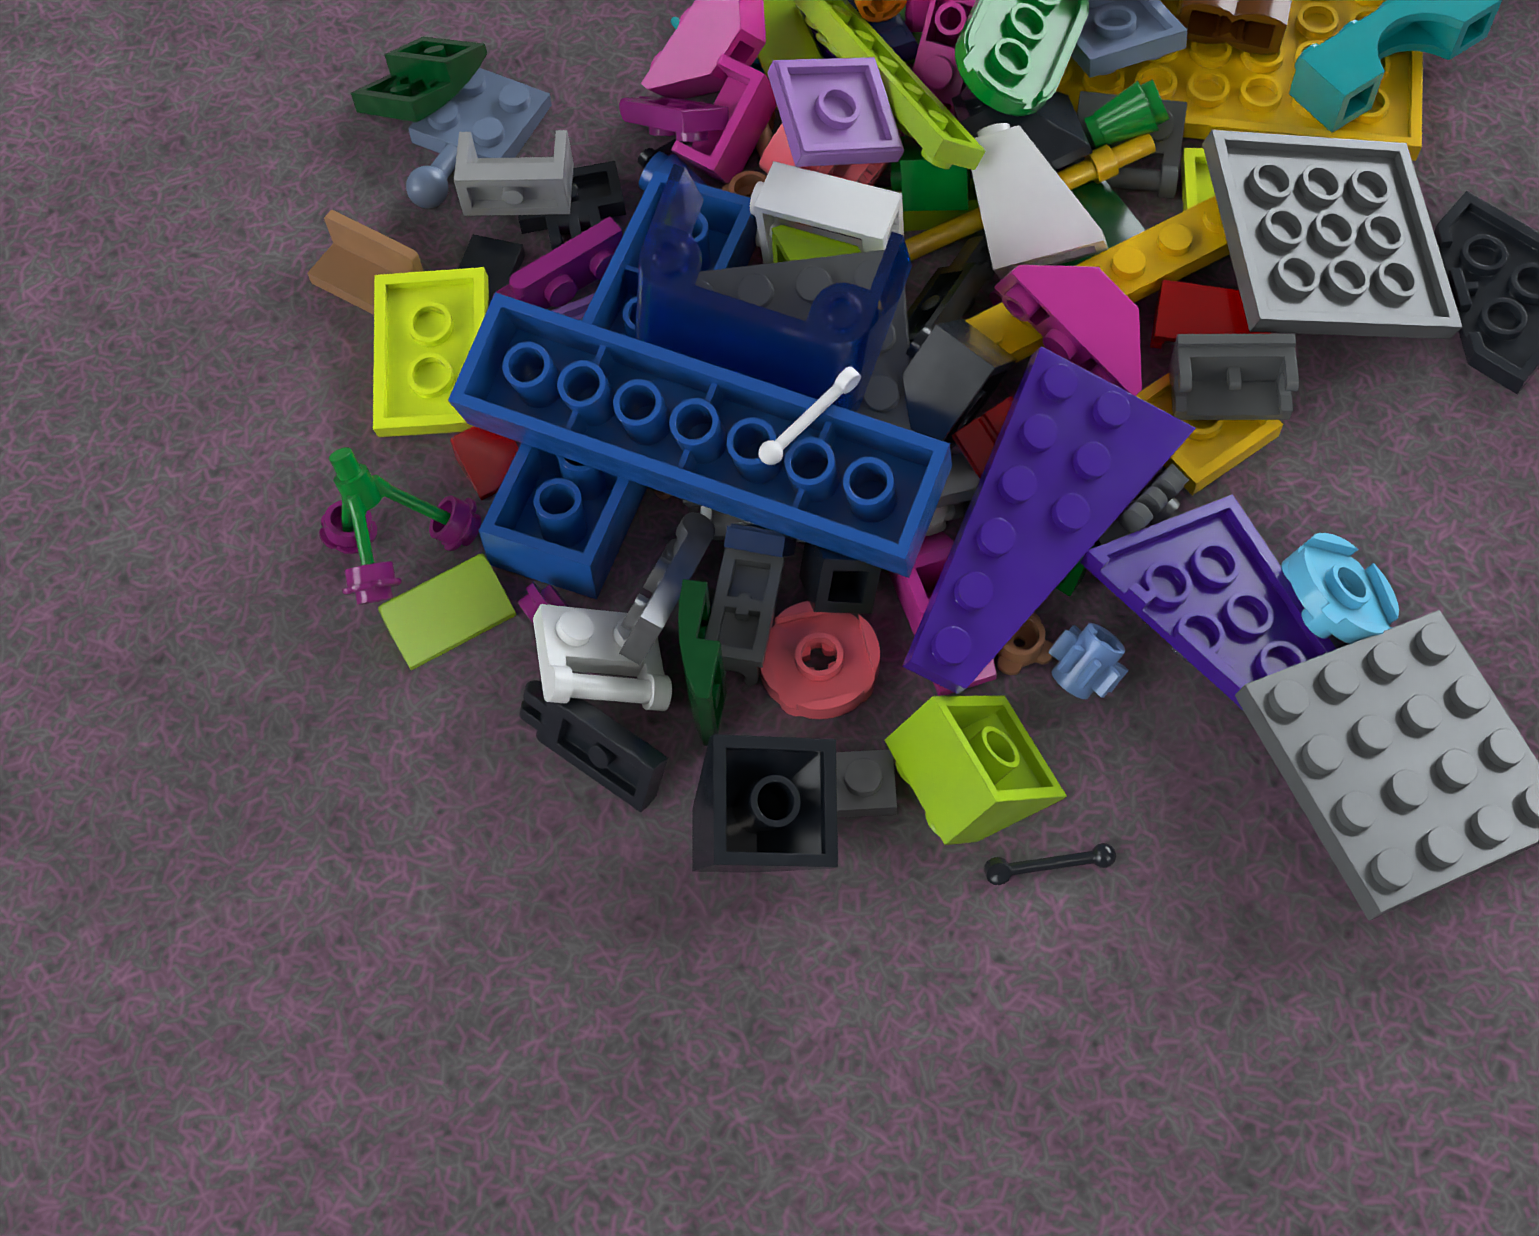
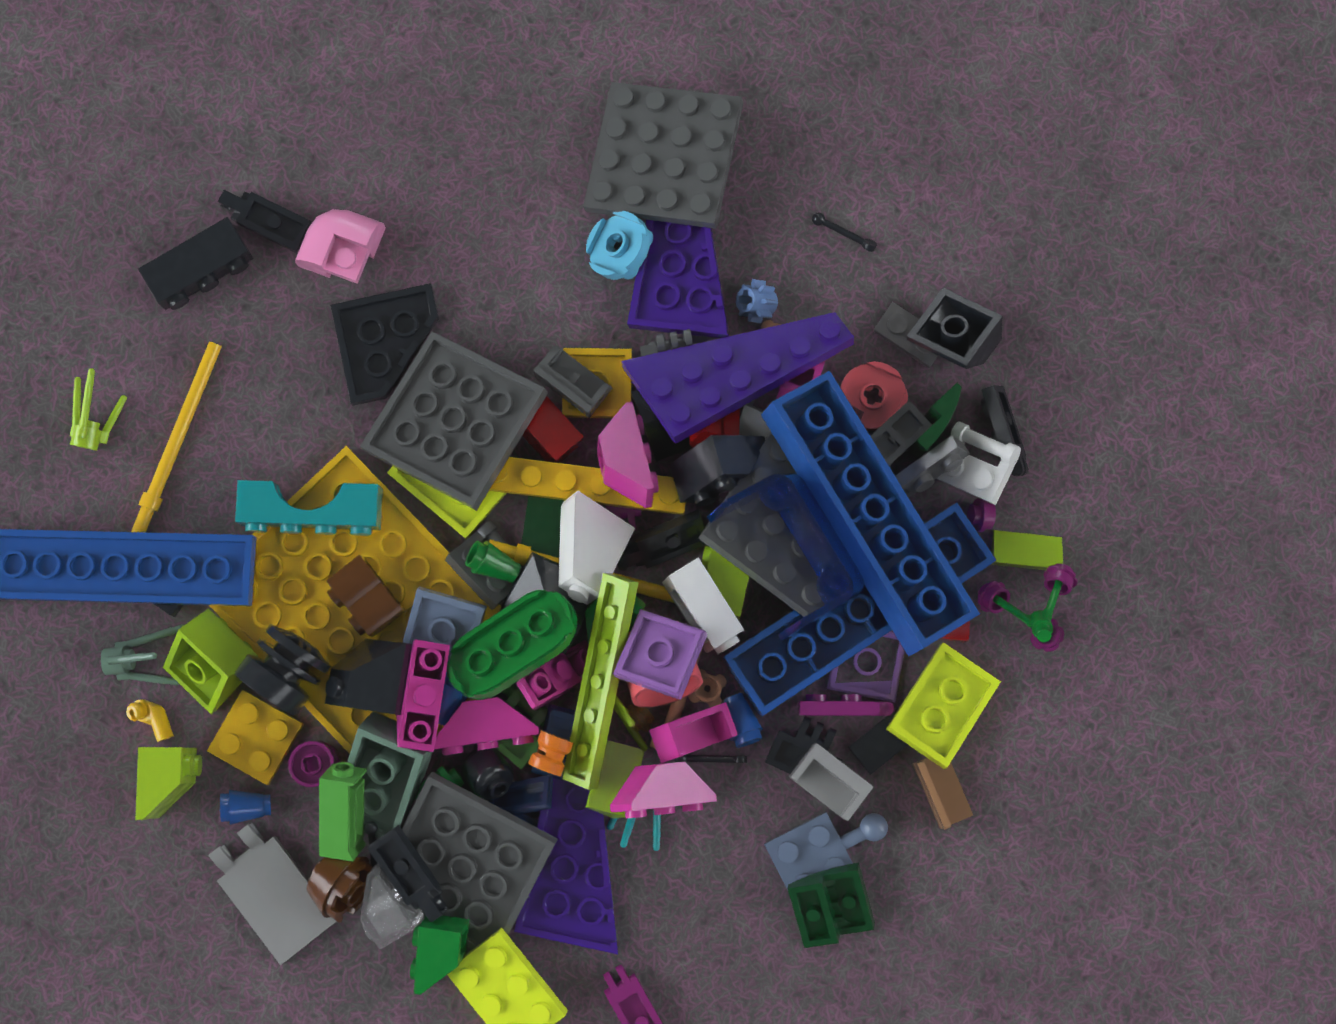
camera: 150 degrees left, 20 degrees up
magenta hinge [619,96,729,142] -> none
white hinge [758,366,861,465] -> none
lime slope [884,695,1067,845] -> none

